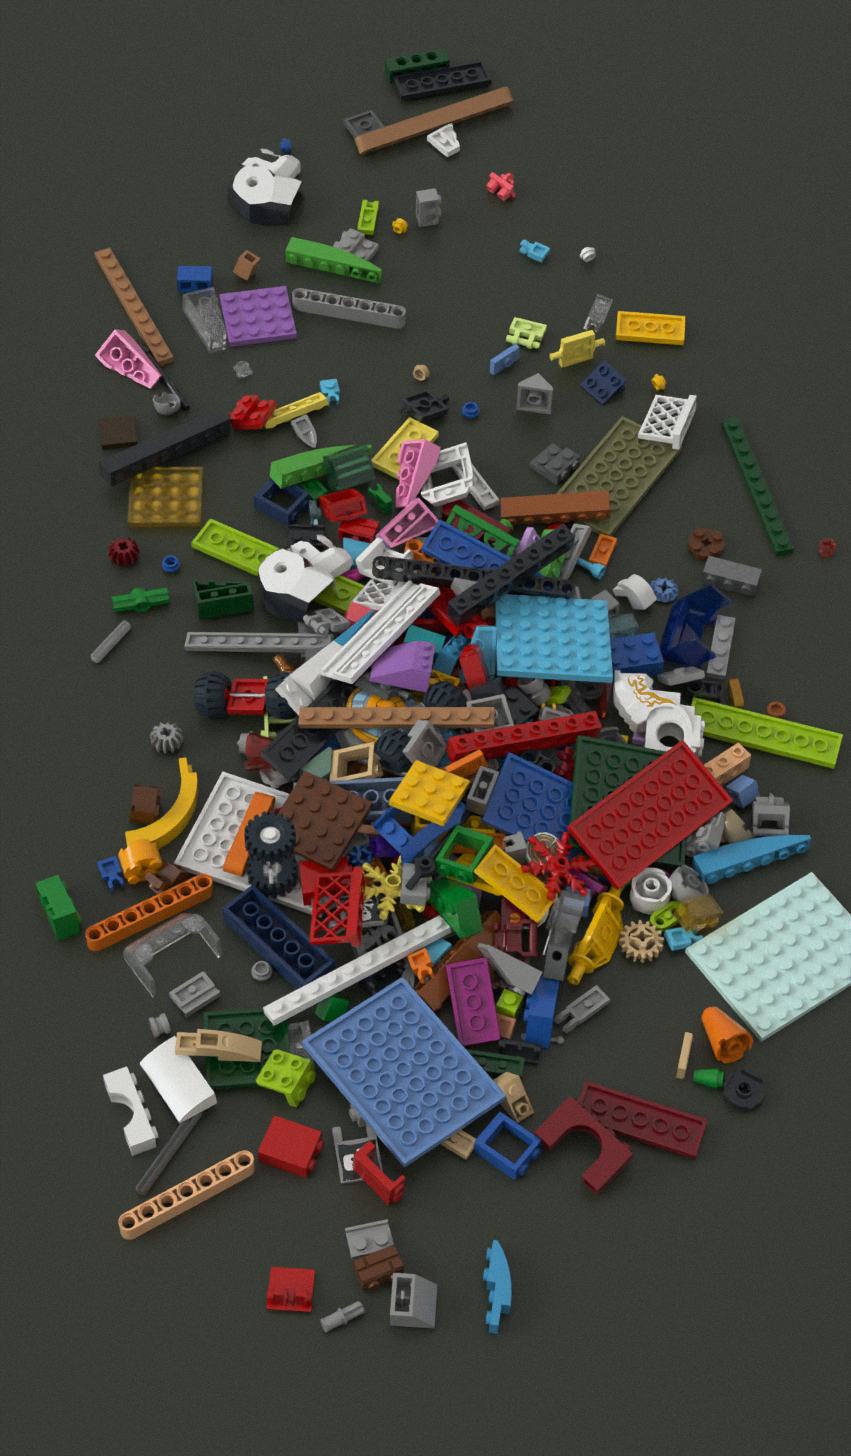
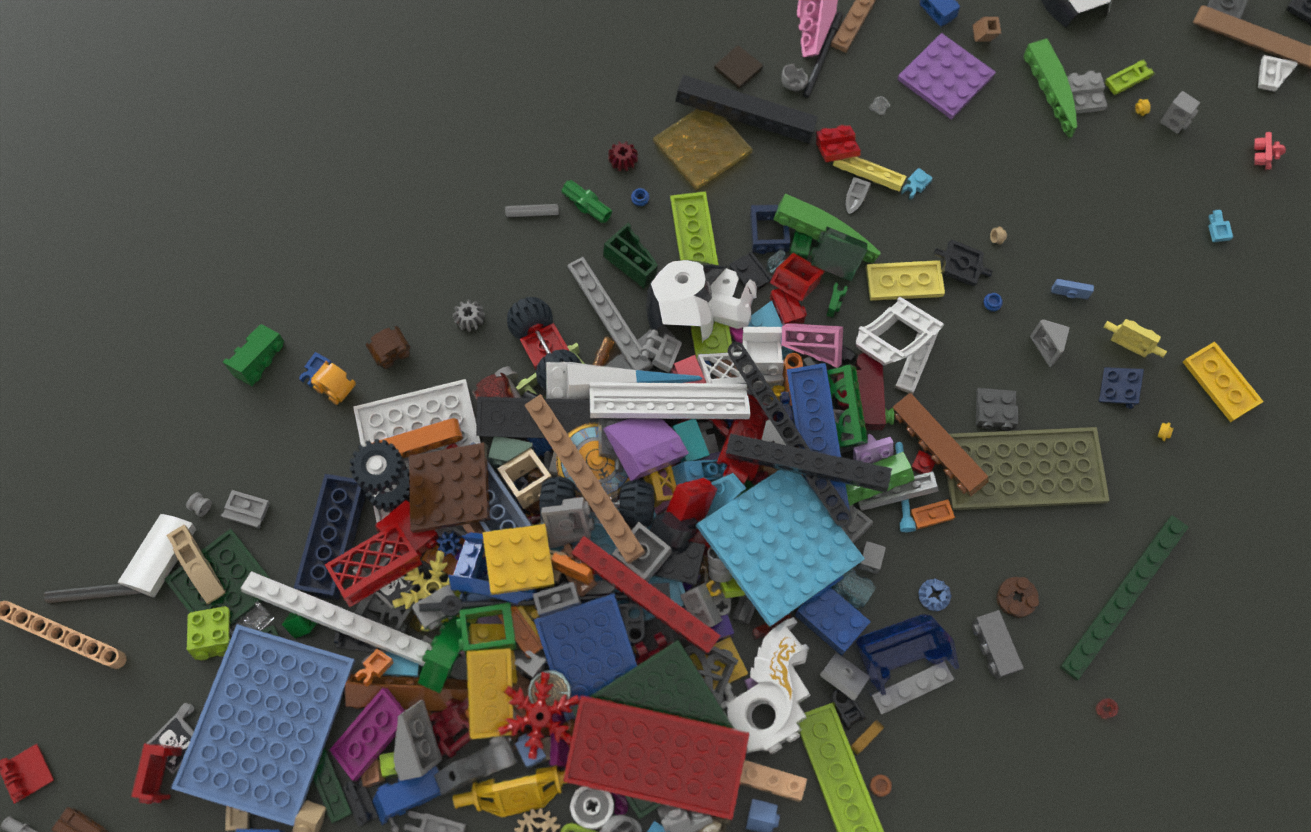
camera: 55 degrees right, 15 degrees up
orange beam [85,874,214,951] -> none
white arch [103,1066,159,1156] -> none
clear windscreen [123,913,222,997] -> none
yellow arch [125,758,198,850] -> none
reddish brown brick [144,861,189,894] -> none
clear wedge [182,287,227,353] -> none
light grey plate [251,961,272,981] -> none
red brick [258,1115,324,1178] -> none
light grey beam [292,288,406,328] -> none
light grey plate [345,1219,394,1261] -> none
bright pink wedge [395,439,441,508] -> none
yellowish green plate [506,317,547,349] -> none
white plate [580,247,596,262] -> none
clear hinge [583,294,613,332] -> none
white brick [613,574,657,610] -> none
white fence [638,395,697,450] -> none

